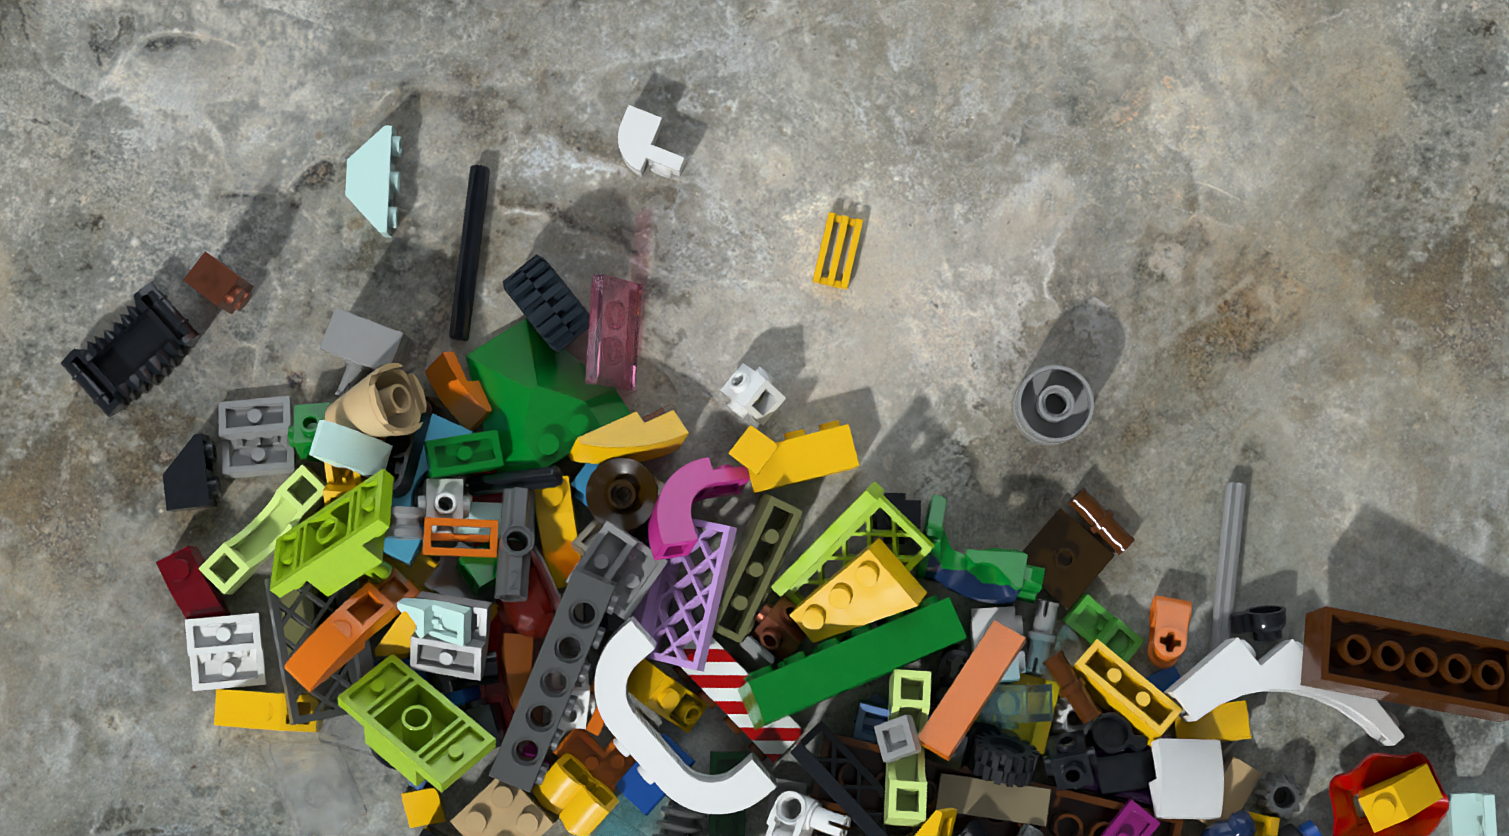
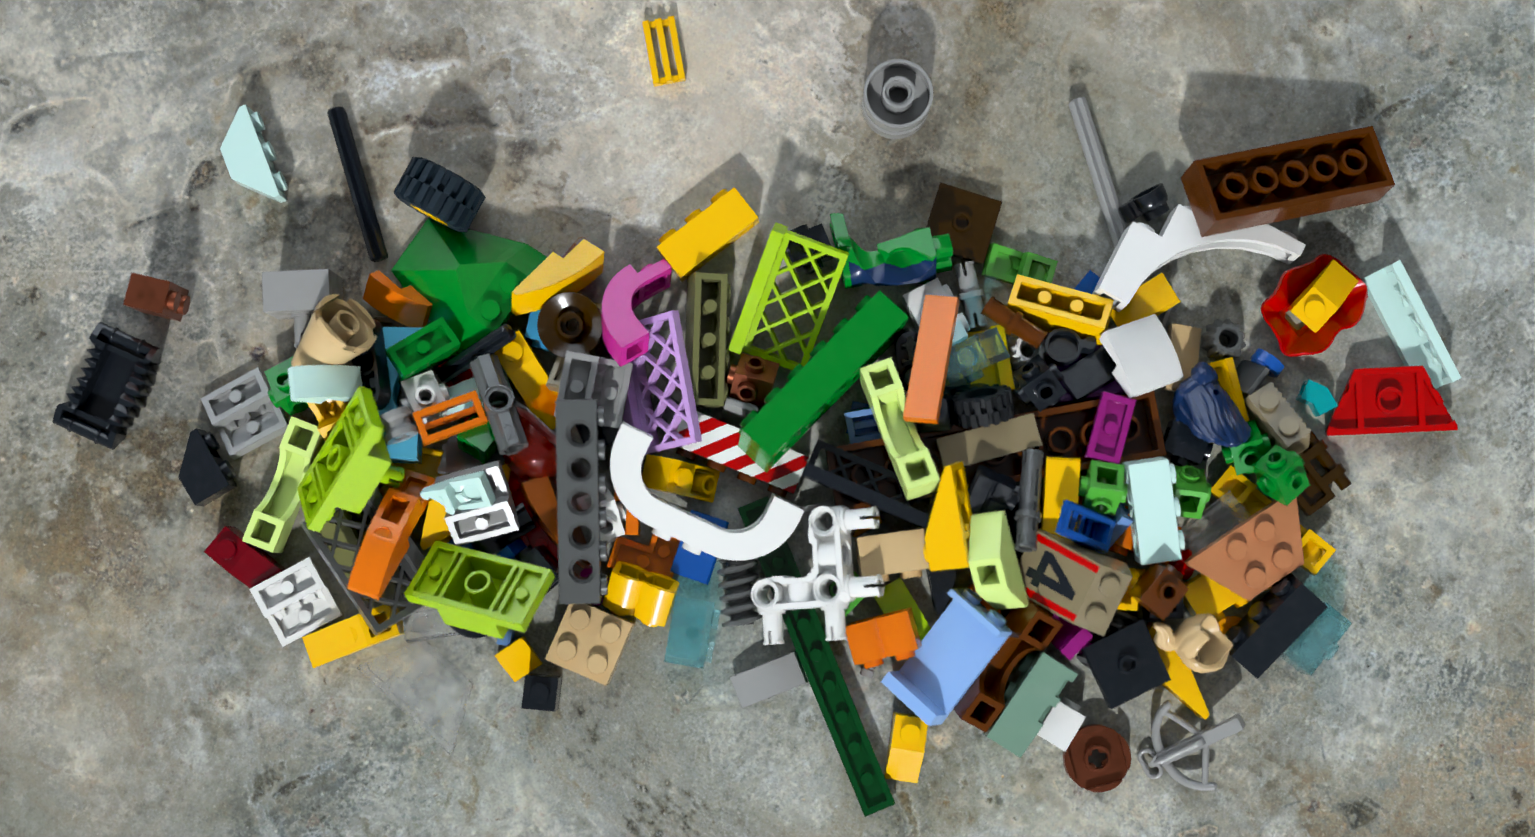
camera: 20 degrees left, 0 degrees up
clear pink tile [585,274,642,391] -> none
white brick [618,105,685,178] -> none
white brick [720,363,786,425] -> none
yellow slope [728,425,779,476] -> none
yellow wedge [790,537,927,643] -> none
light grey tile [874,715,922,763] -> none
reddish brown pin [1068,488,1135,555] -> none
orange piece [1147,595,1192,669] -> none

